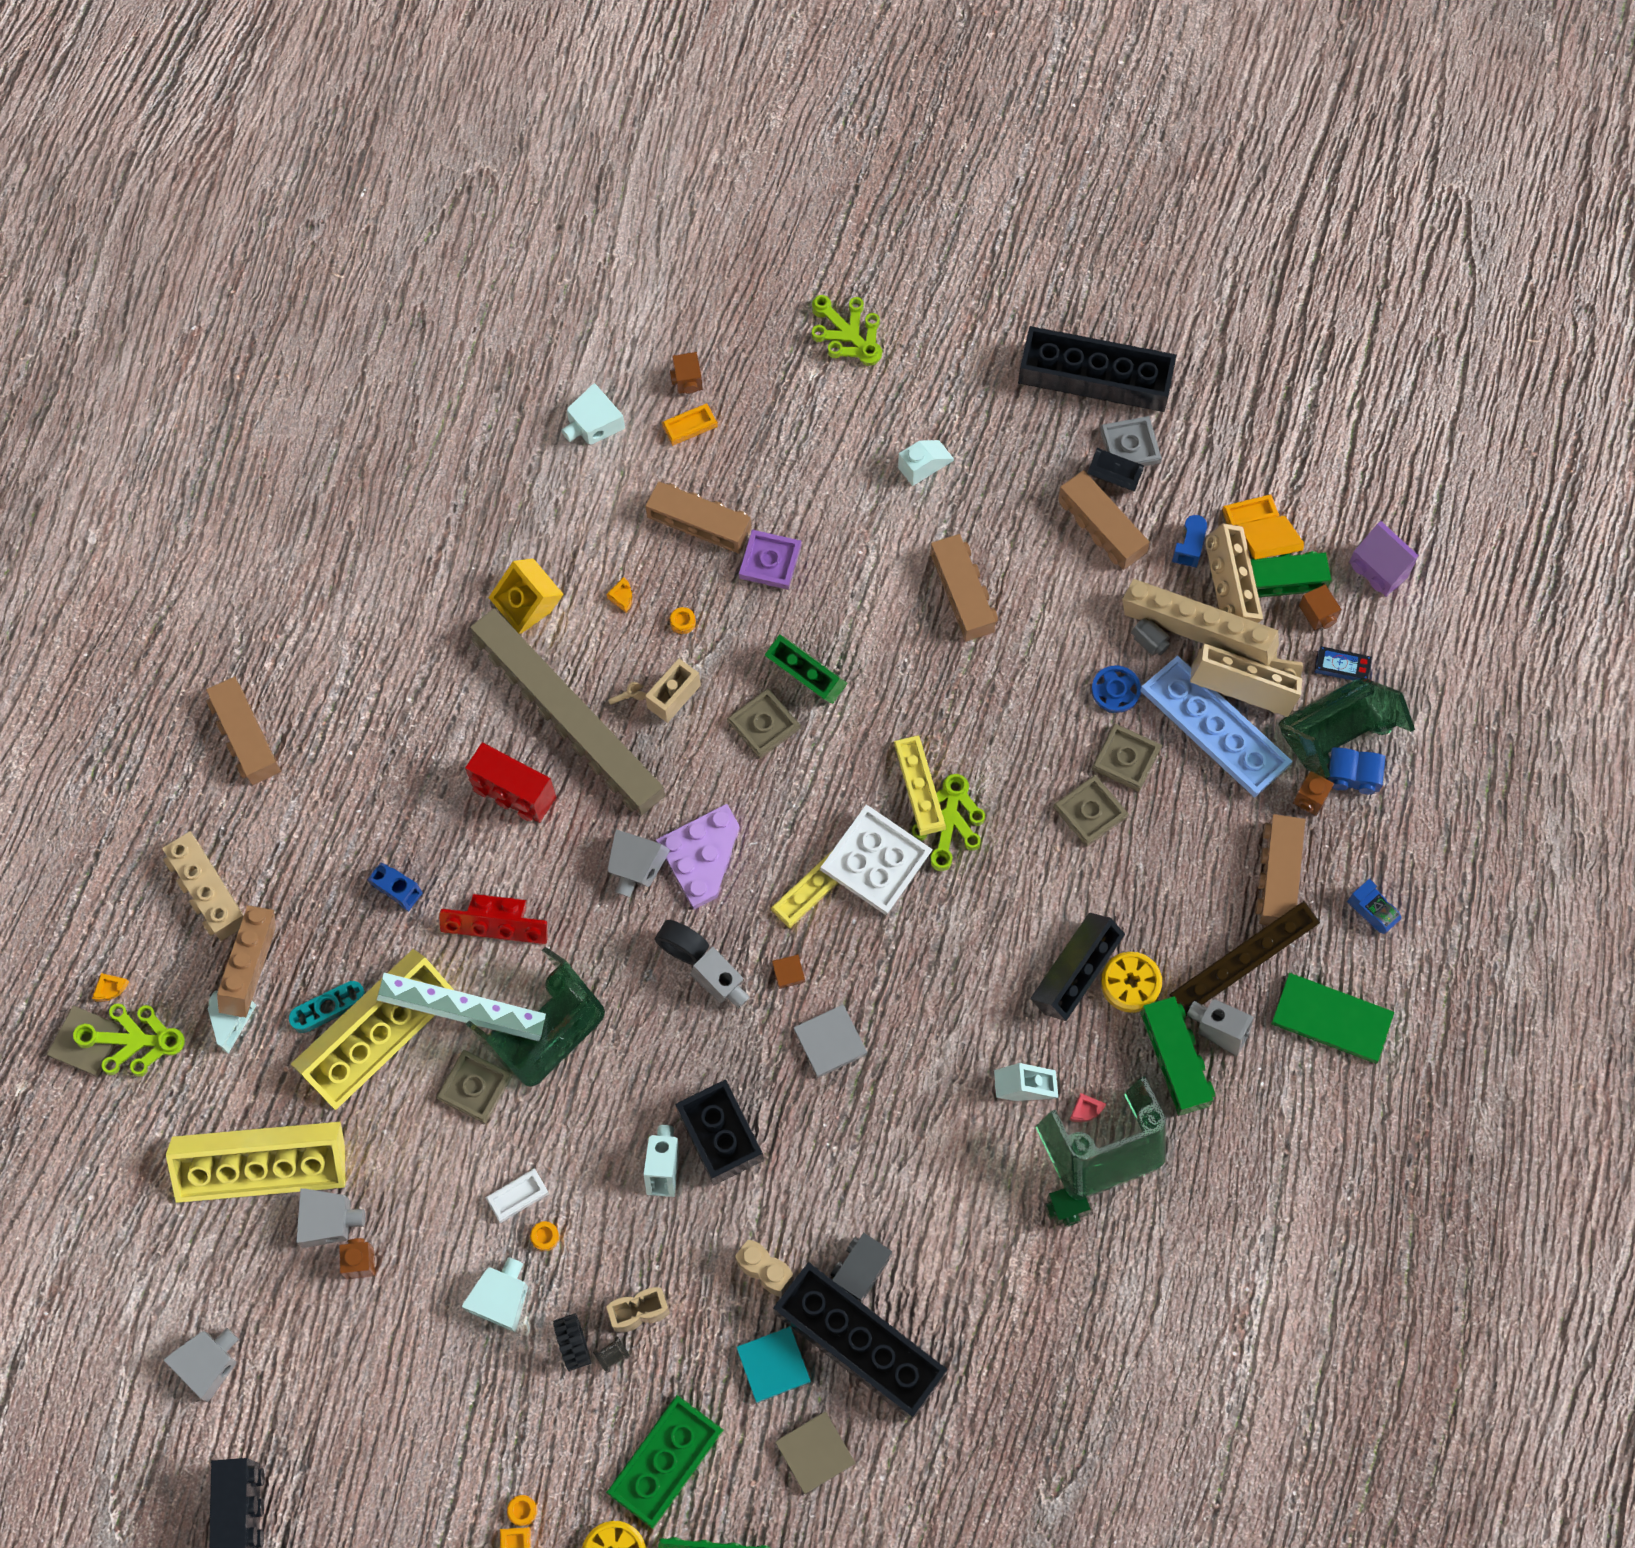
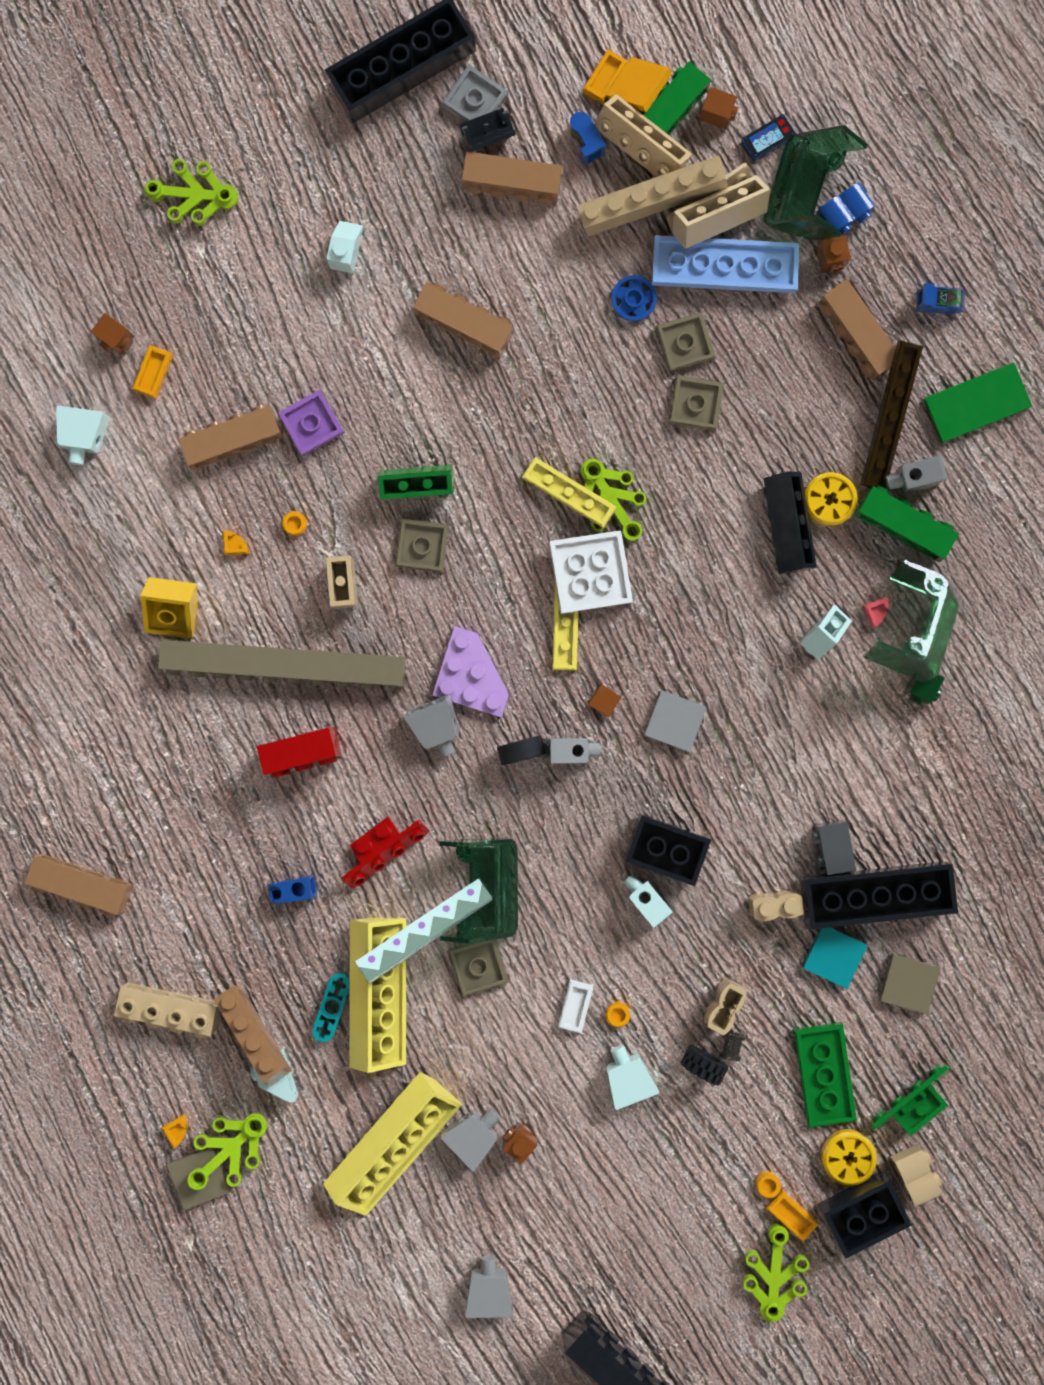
camera: 45 degrees left, 20 degrees up
tan hand [608,682,646,705] -> none
dark grey brick [1131,618,1170,656] -> none
medium lavender slope [1349,521,1419,597] -> none

